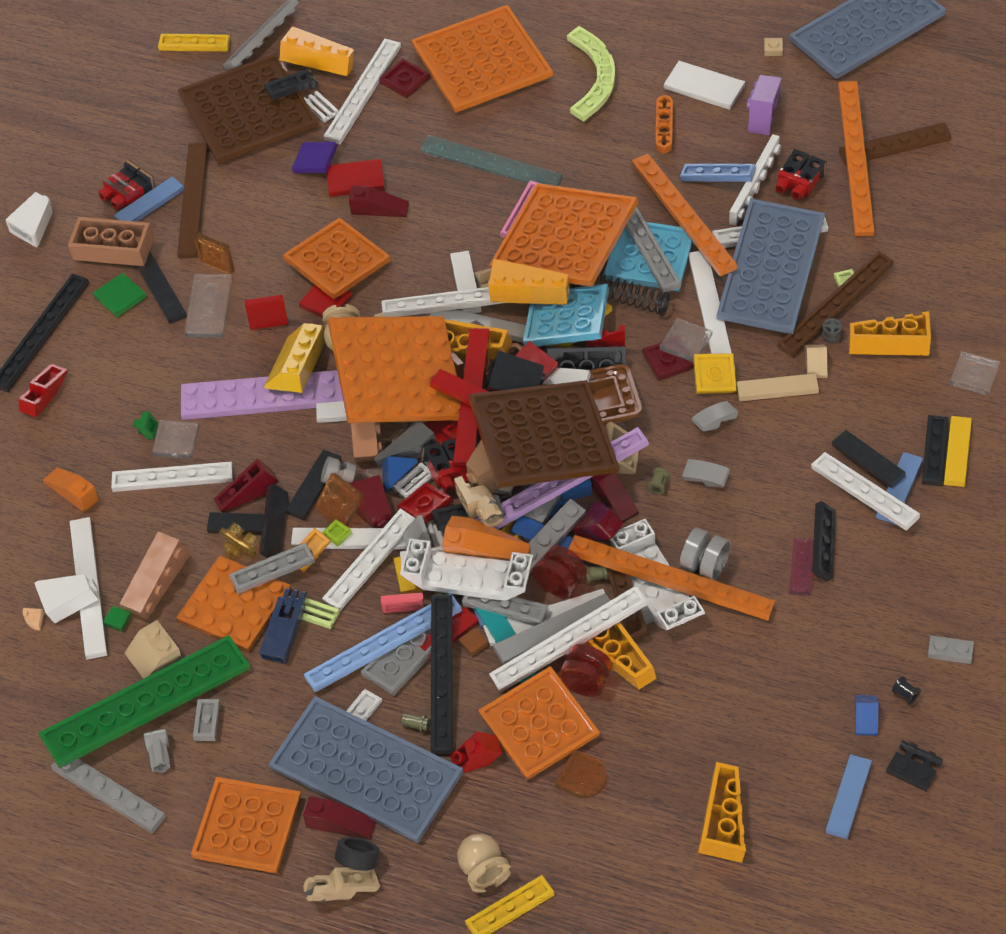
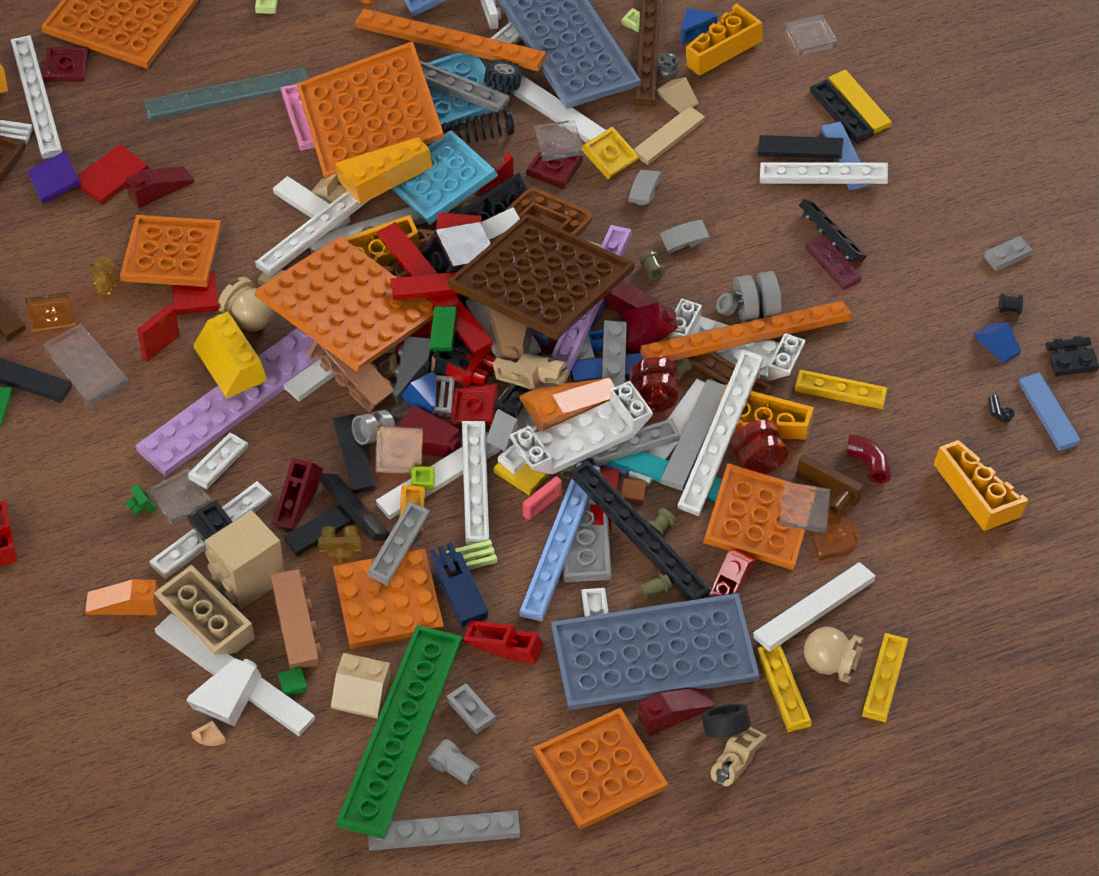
camera: 45 degrees left, 0 degrees up
none -> clear yellow hips [89,256,118,295]
none -> tan slope [154,565,255,655]
none -> black plate [187,500,233,543]
none -> white tile [188,433,248,490]
none -> tan container [205,510,285,610]
none -> green tile [429,307,458,351]
none -> red slope [463,621,544,664]
none -> black wheel [484,60,523,93]
none -> olive bush [648,508,675,537]
none -> blue slope [680,8,717,45]
none -> light grey tile [716,293,738,316]
none -> white tile [753,562,876,652]
none -> yellow tile [756,644,812,732]
none -> clear tile [779,482,830,533]
none -> yellow tile [795,370,888,410]
none -> reddish brown piece [796,454,864,516]
none -> dark red cylinder [846,434,891,484]
none -> black arm [988,395,1015,422]

